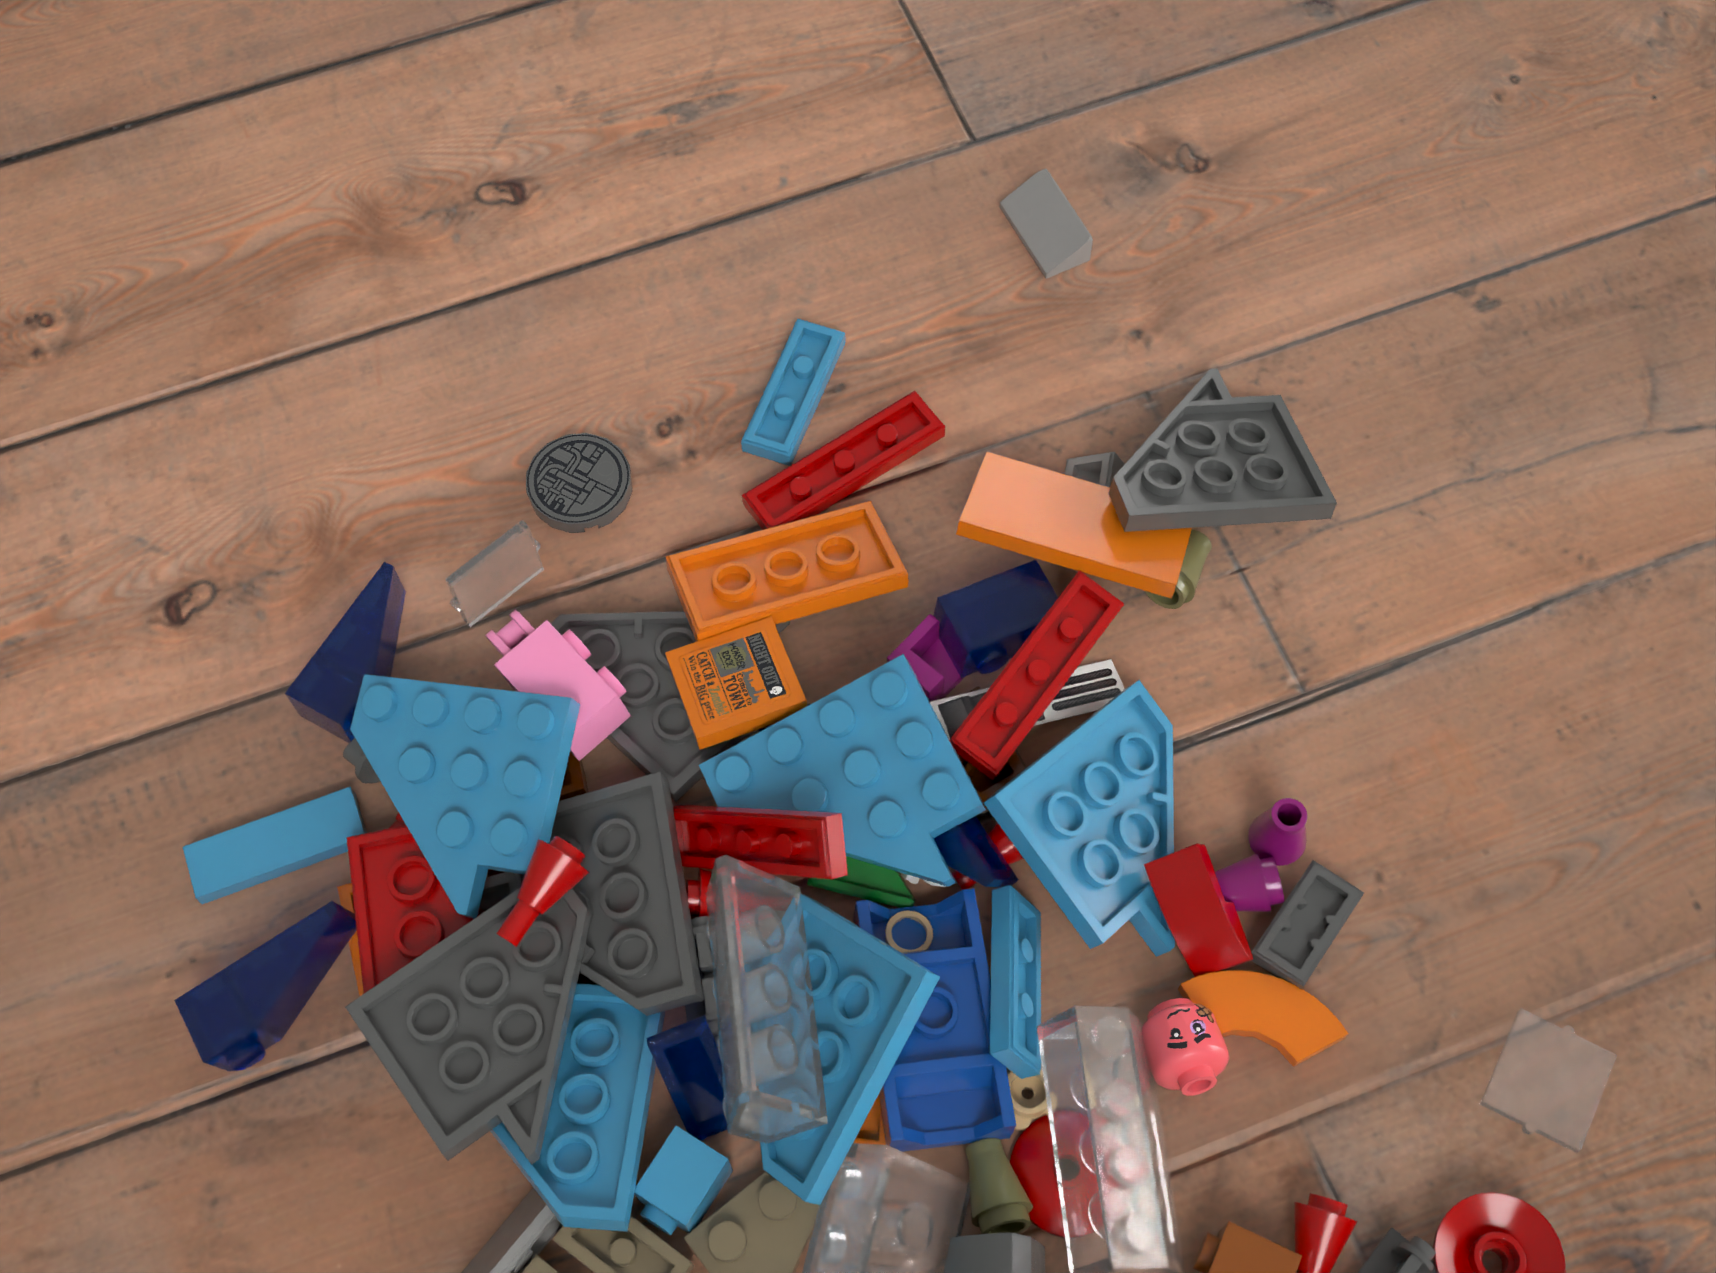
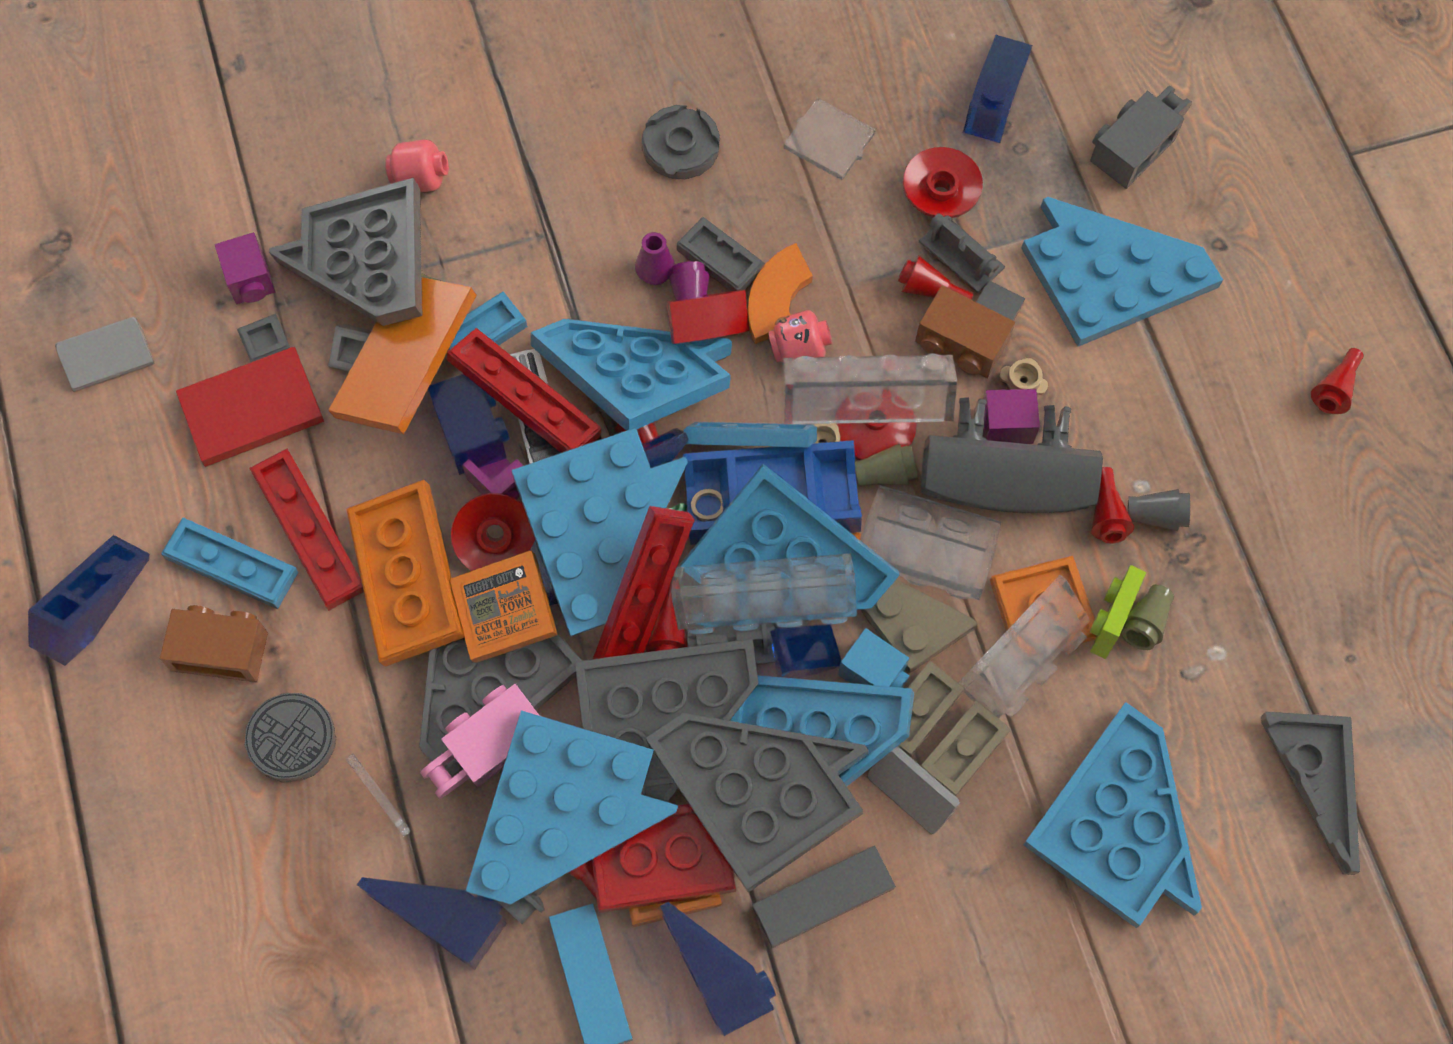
camera: 90 degrees left, 5 degrees up
red cone [496,836,589,947] -> none
none -> clear blue slope [28,535,150,666]
none -> dark orange piece [160,605,268,682]
none -> red tile [176,346,325,467]
none -> magenta brick [214,232,276,305]
none -> dark grey tile [237,314,290,362]
none -> coral head [386,139,449,193]
none -> dark azure tile [447,291,528,352]
none -> red dish [451,493,537,571]
none -> dark grey tile [642,105,720,180]
none -> dark grey tile [752,846,896,948]

